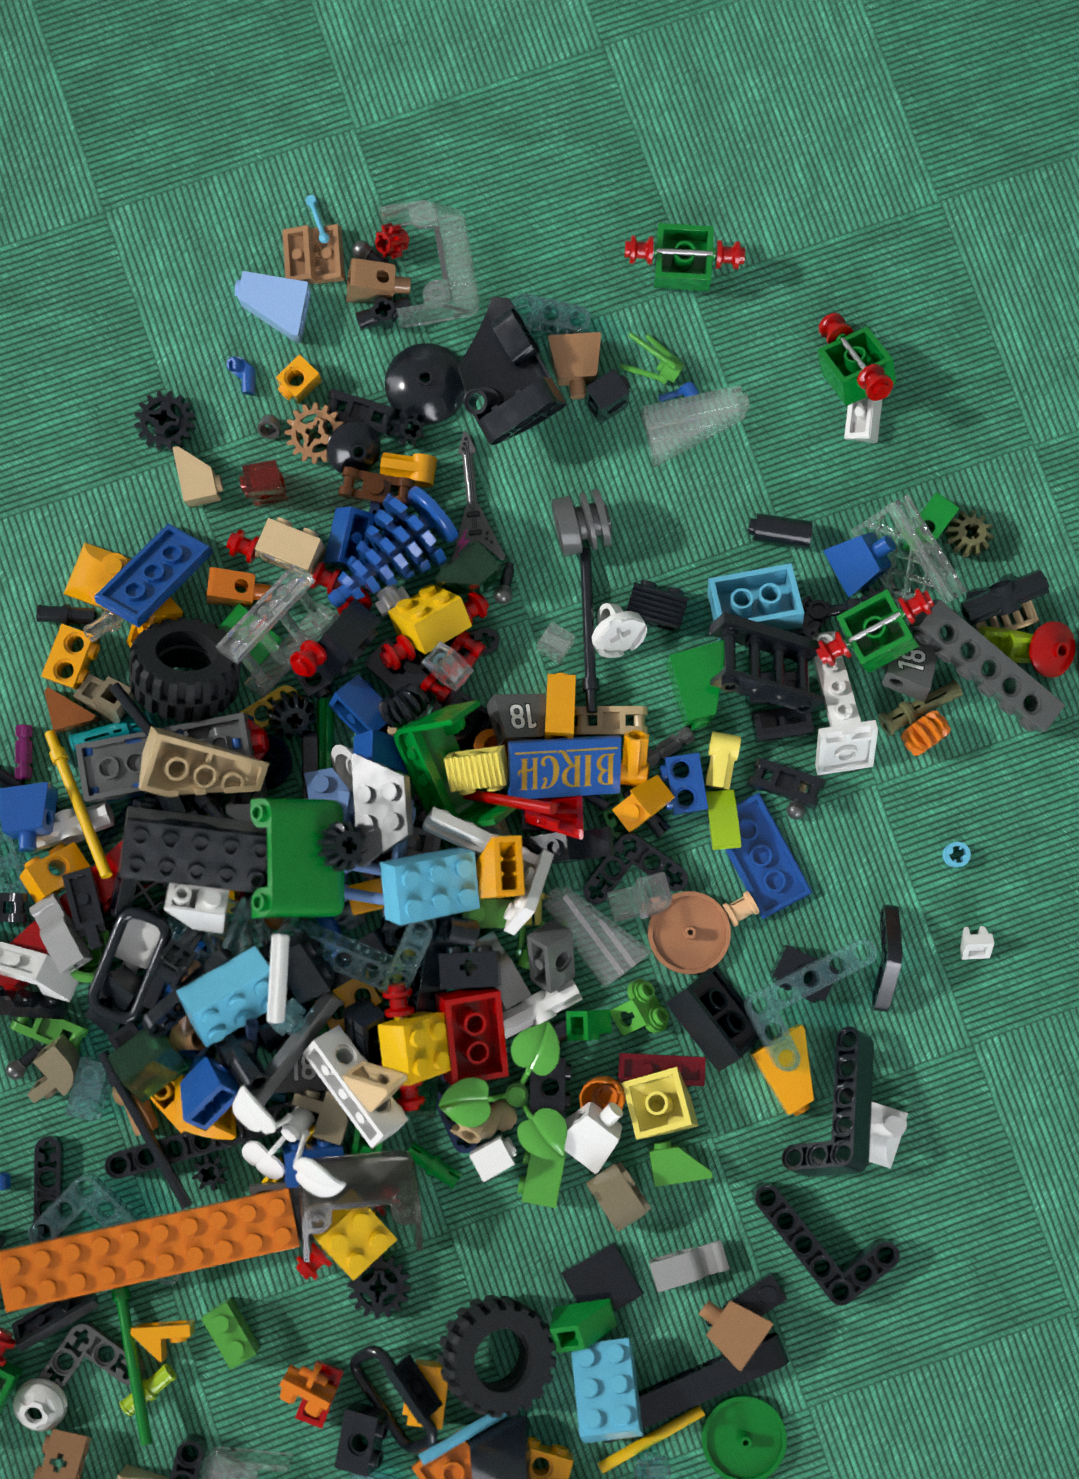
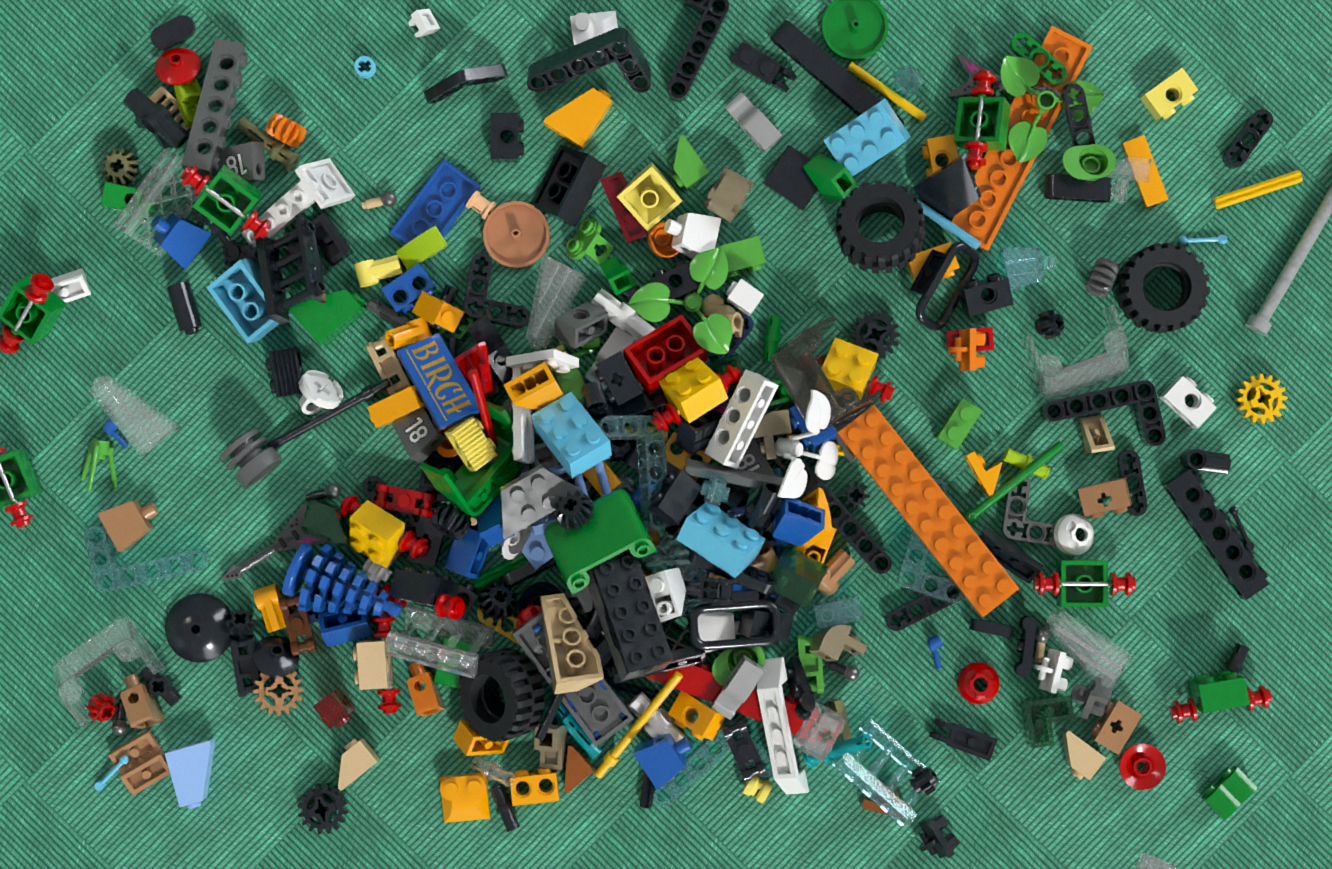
camera: 115 degrees left, 5 degrees up
magenta axle [15,724,33,780] -> none
black hinge [62,867,107,951] -> none
blue tile [94,523,213,628] -> none
black bar [97,1050,193,1210] -> none
blue arm [226,356,255,395] -> none
dark grey hinge [257,414,281,439] -> none
white axle [267,934,289,1023] -> none
light orange brick [276,354,322,404] -> none
tan slope [343,1061,407,1113] -> none
clear brick [421,641,474,692] -> none
black panel [458,297,567,446] -> none
clear brick [536,621,576,665] -> none
black brick [584,369,631,425] -> none
clear brick [606,872,672,923] -> none
medium nougat torso [699,1300,773,1371] -> none
clear light blue beam [744,939,877,1072] -> none
black plate [747,758,826,809] -> none

